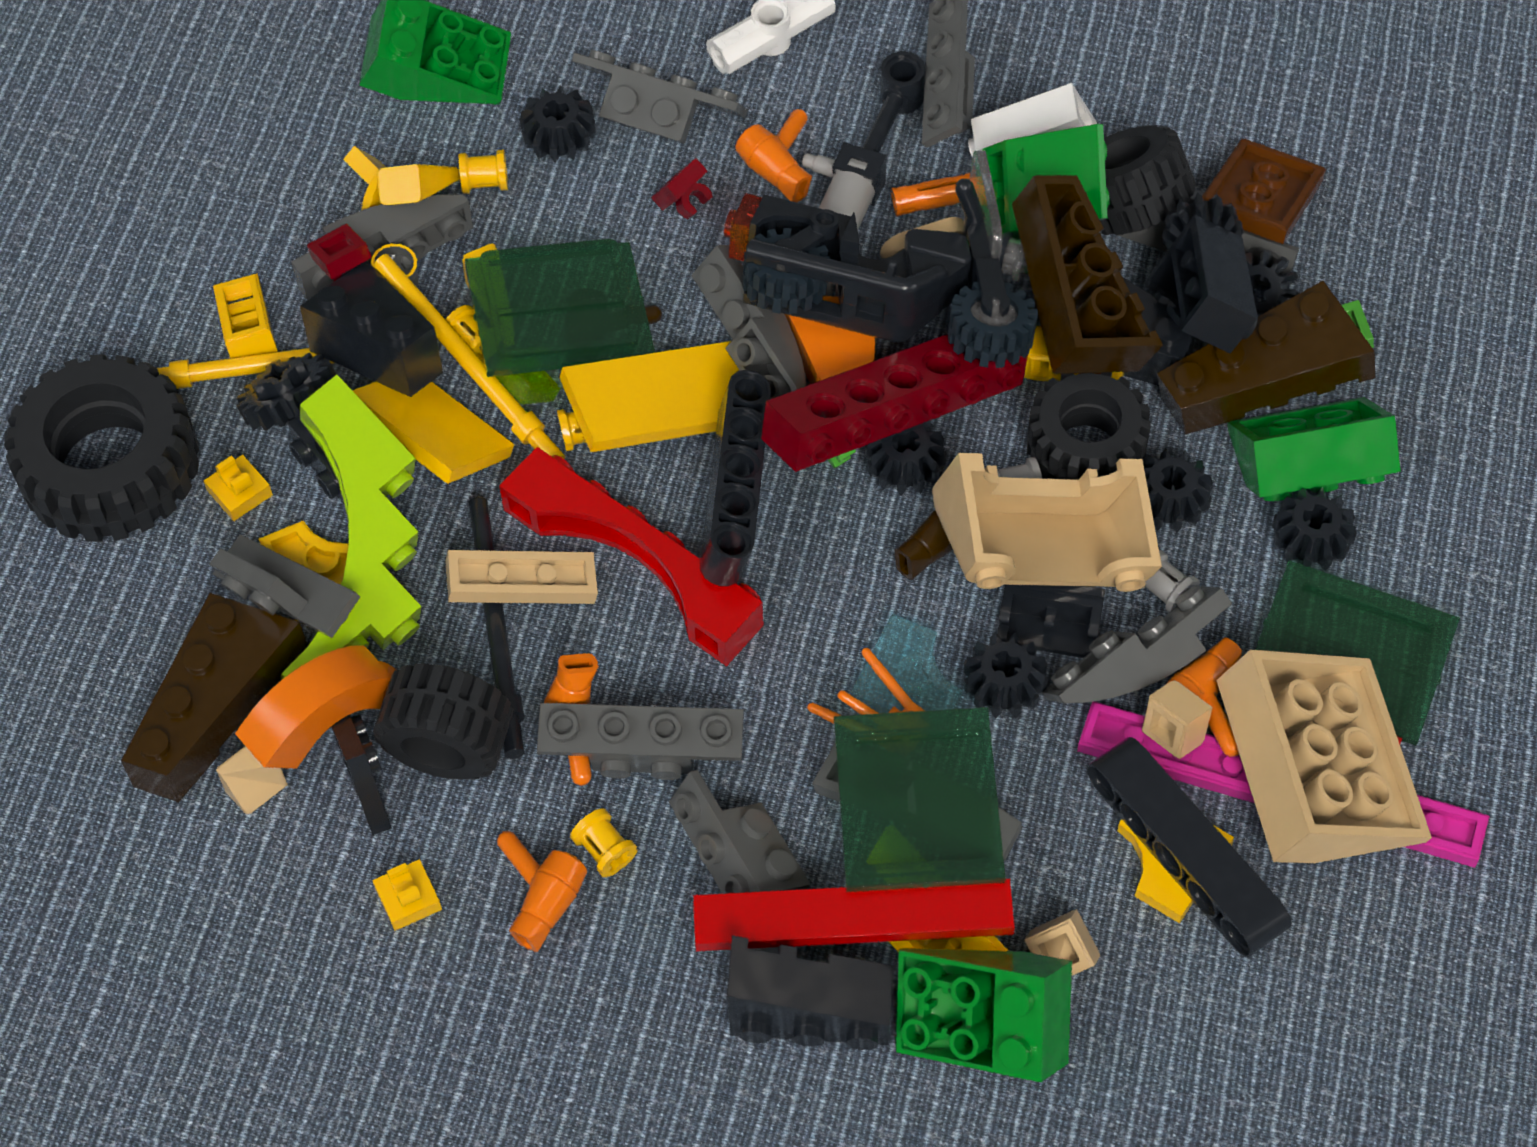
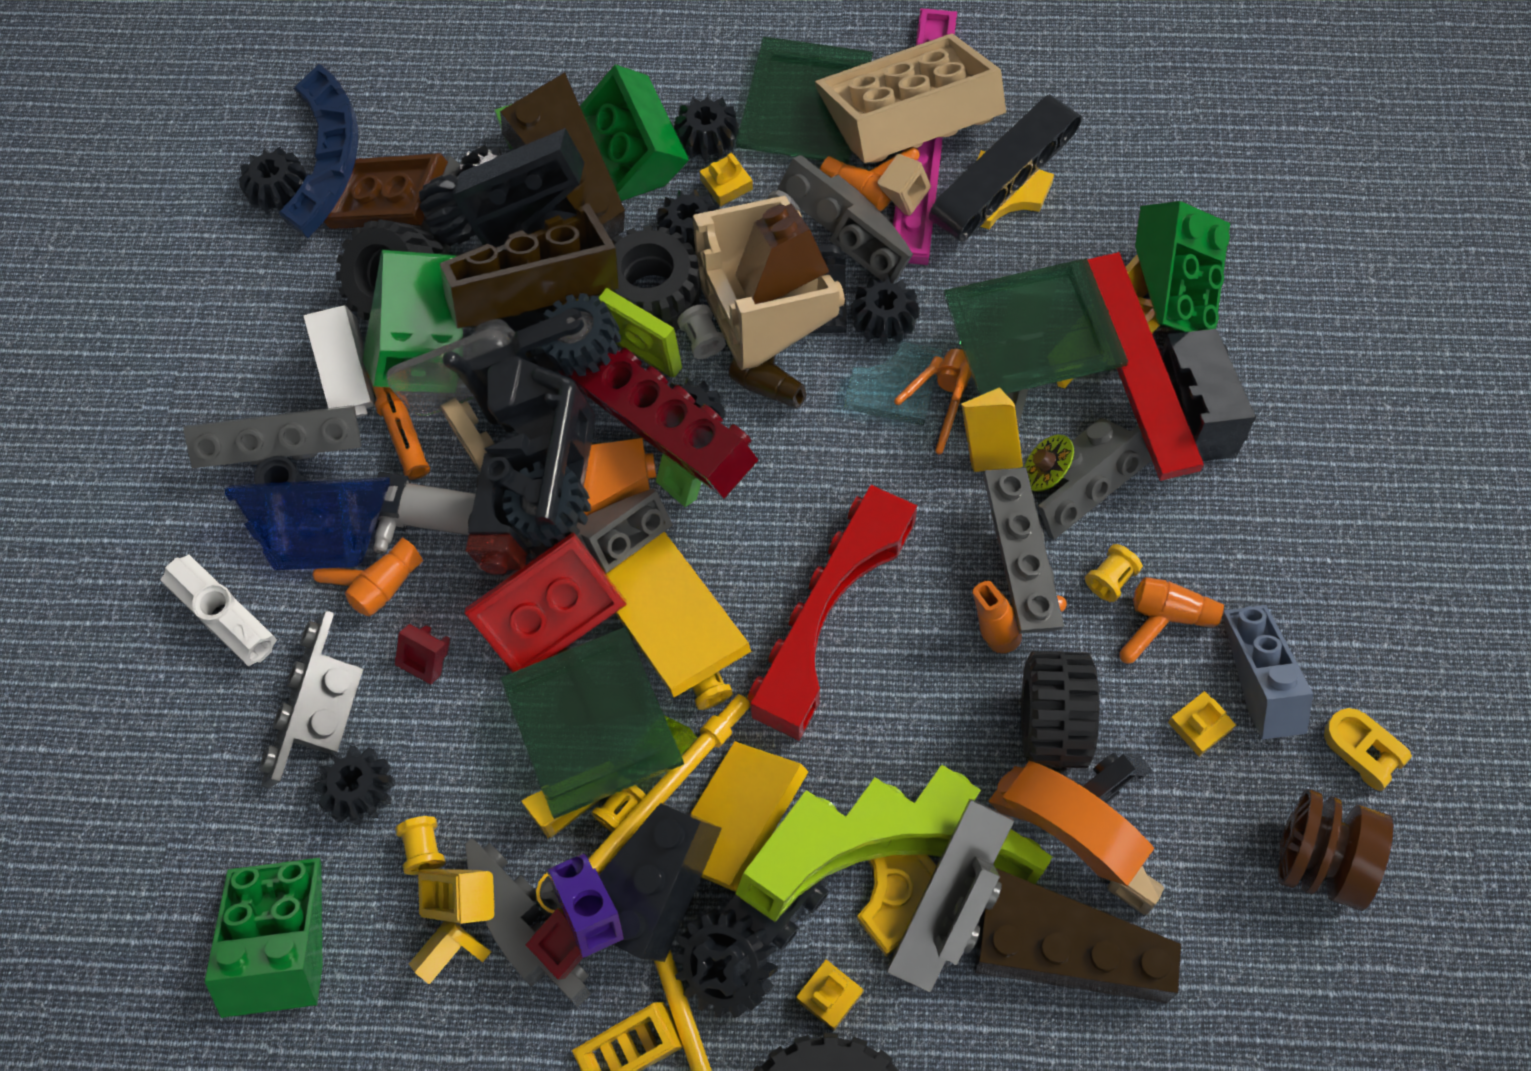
camera: 100 degrees left, 5 degrees up
tan plate [445,550,598,604] -> none
black bar [468,497,525,759] -> none
black beam [700,370,771,586] -> none
tan slope [1024,909,1100,975] -> none
none -> clear blue wing [224,477,390,570]
none -> black gear [239,147,307,214]
none -> dark blue tile [279,64,358,238]
none -> red tile [465,532,627,680]
none -> dark purple leg [547,853,624,958]
none -> lime tile [599,288,683,378]
none -> yellow tile [699,153,753,207]
none -> reddish brown slope [735,203,829,304]
none -> yellow slope [961,387,1023,472]
none -> piece [1024,434,1074,492]
none -> sand blue slope [1223,605,1313,740]
none -> reddish brown wheel [1278,788,1394,911]
none -> yellow plate [1324,708,1412,791]

